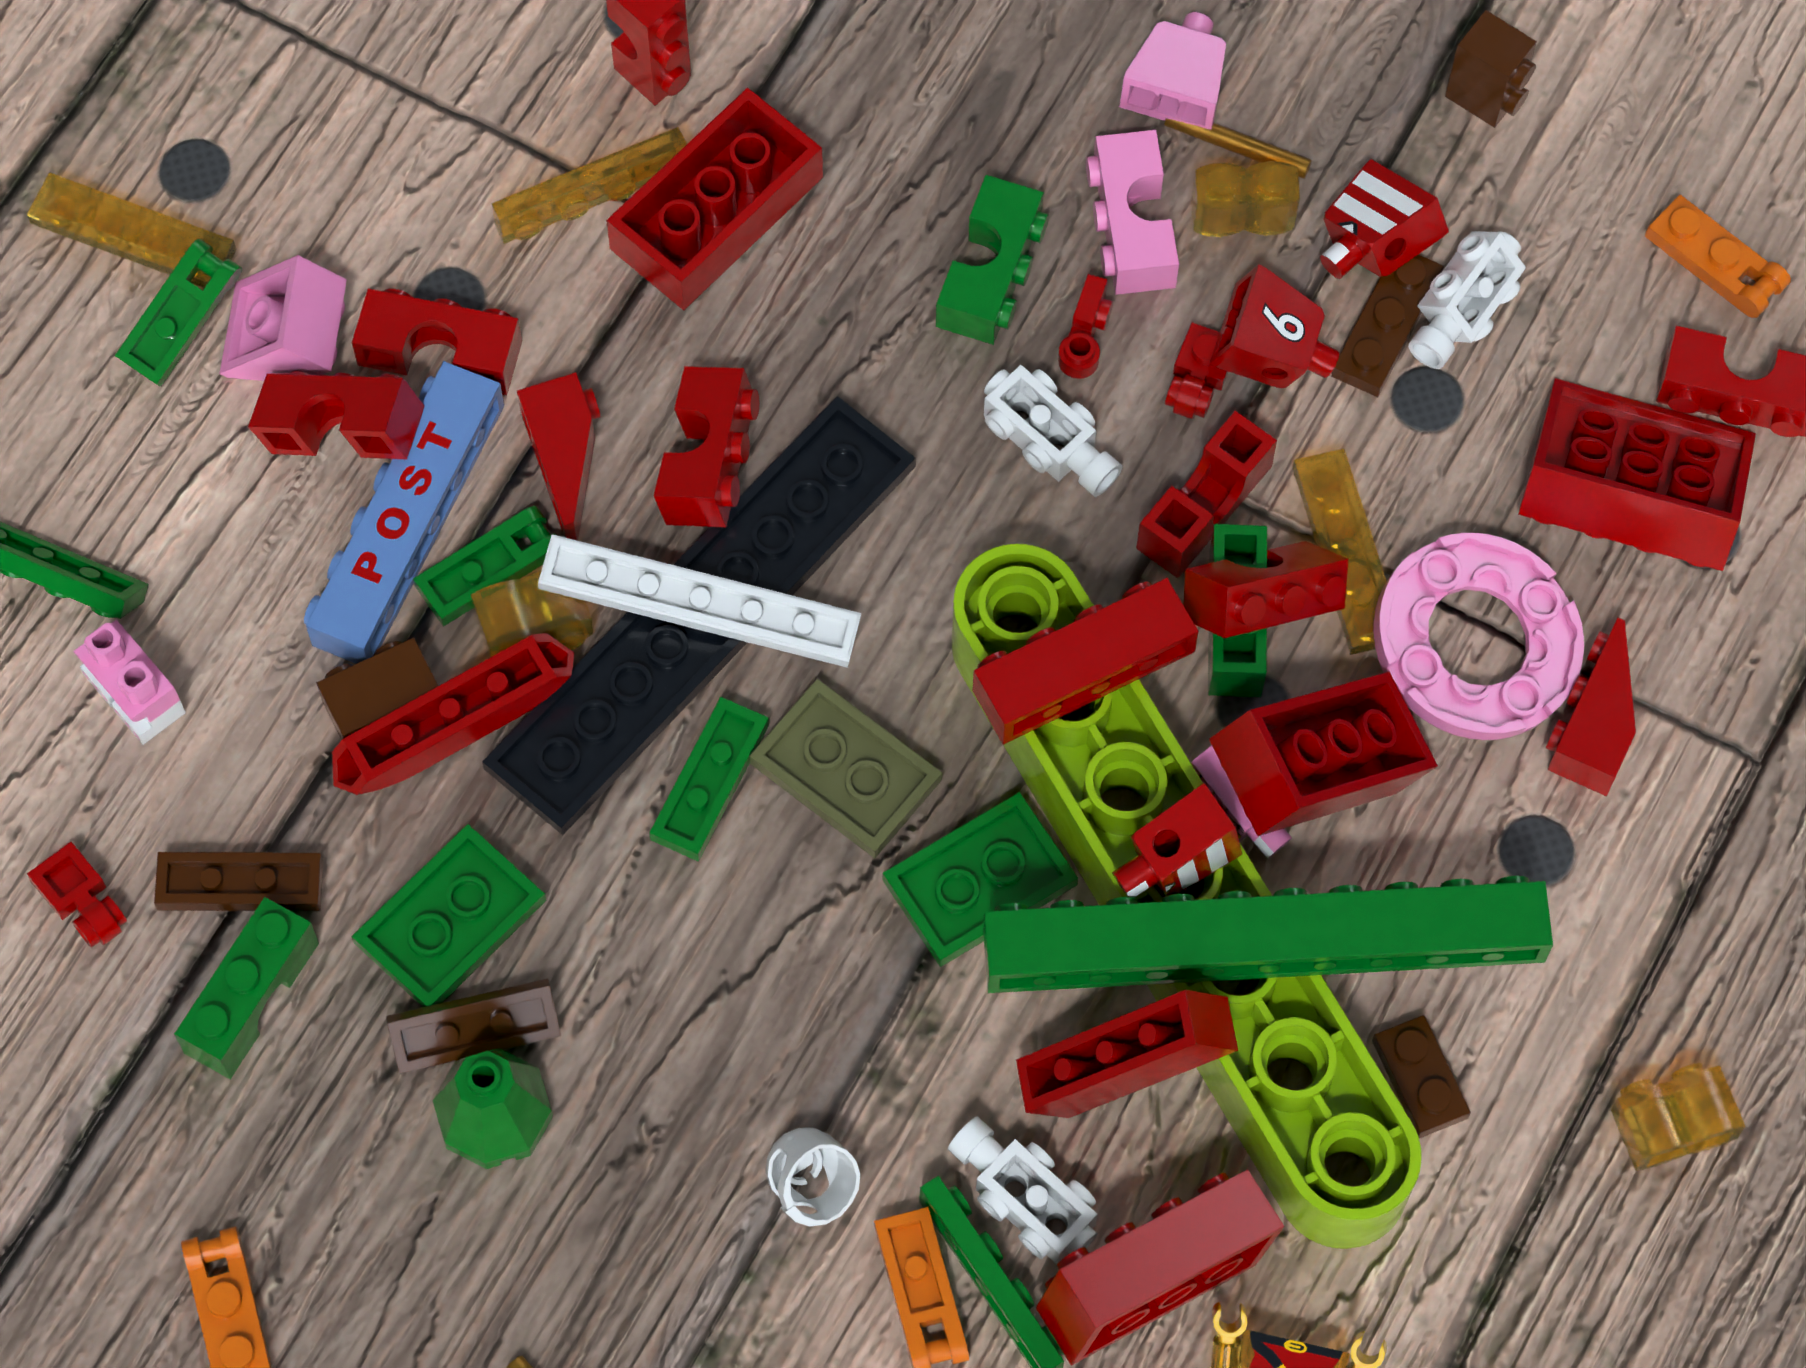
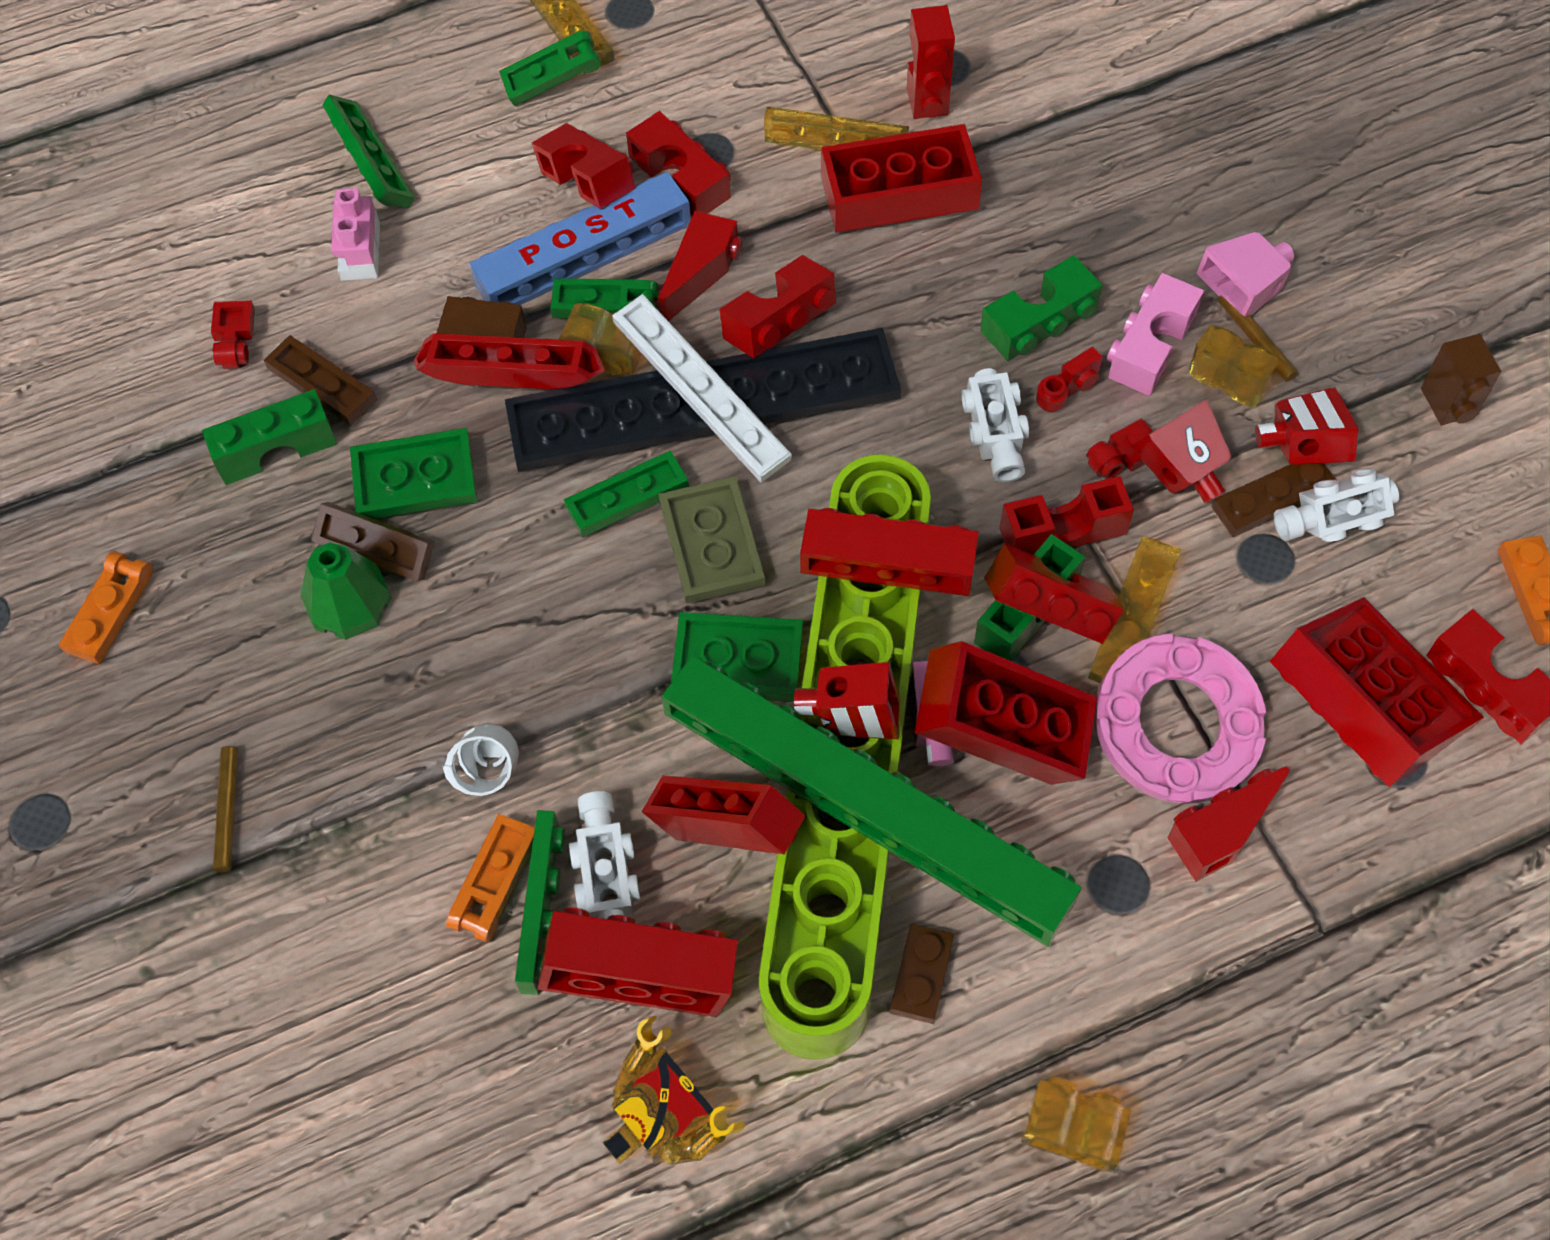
camera: 40 degrees right, 5 degrees down
bright pink slope [219,255,347,381] -> none

